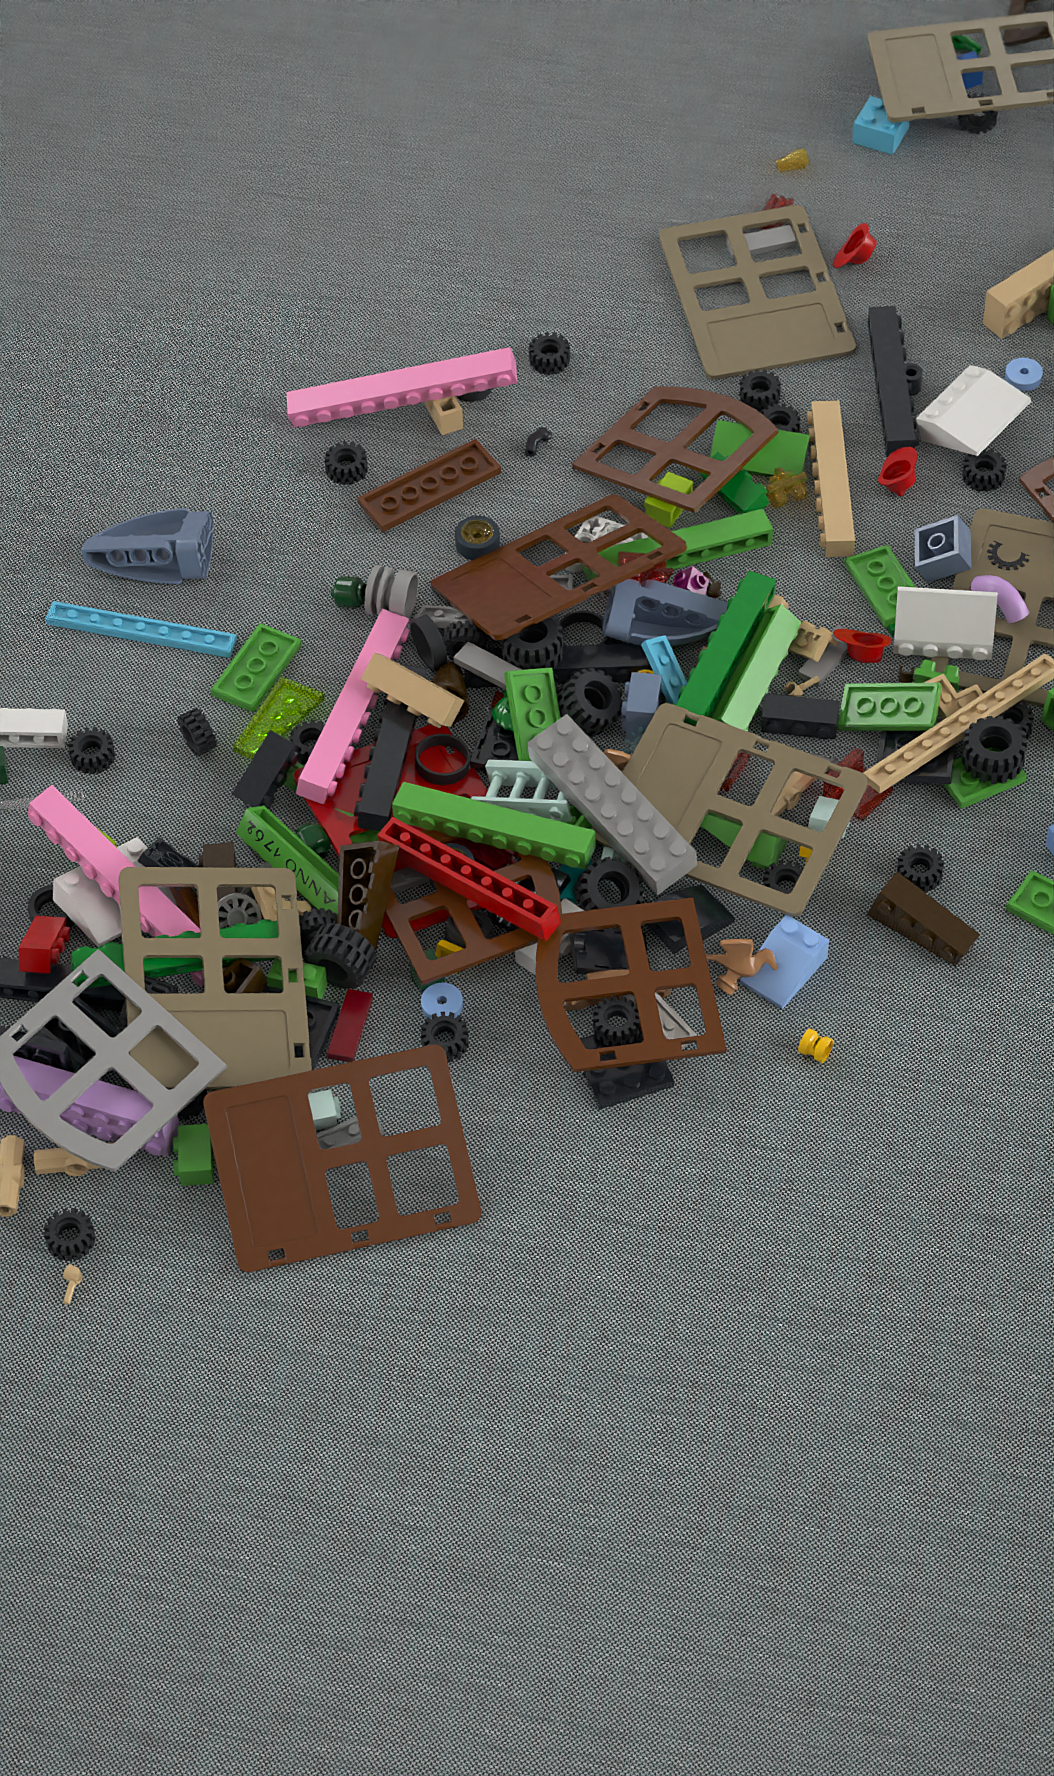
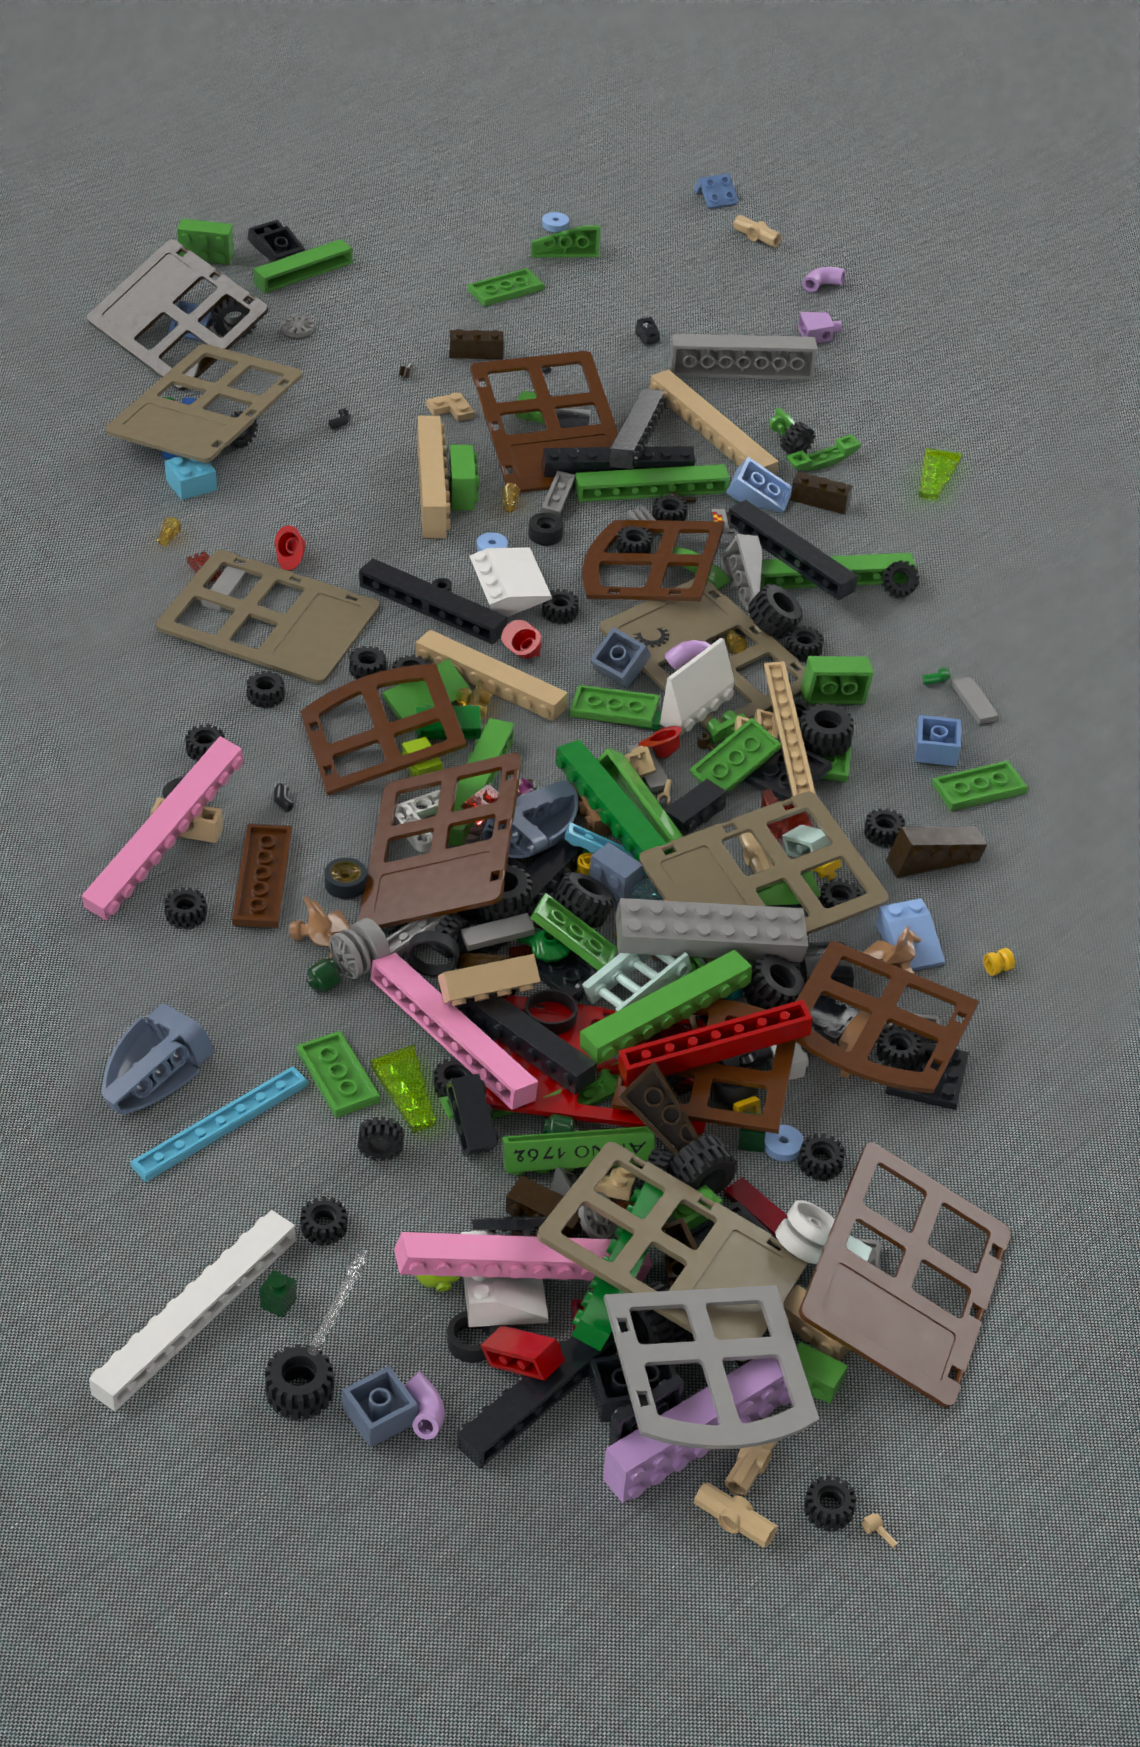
camera: 60 degrees left, 10 degrees down
none -> black tyre [246,671,285,708]
none -> medium nougat animal [289,896,349,959]
none -> white wheel [775,1200,835,1264]

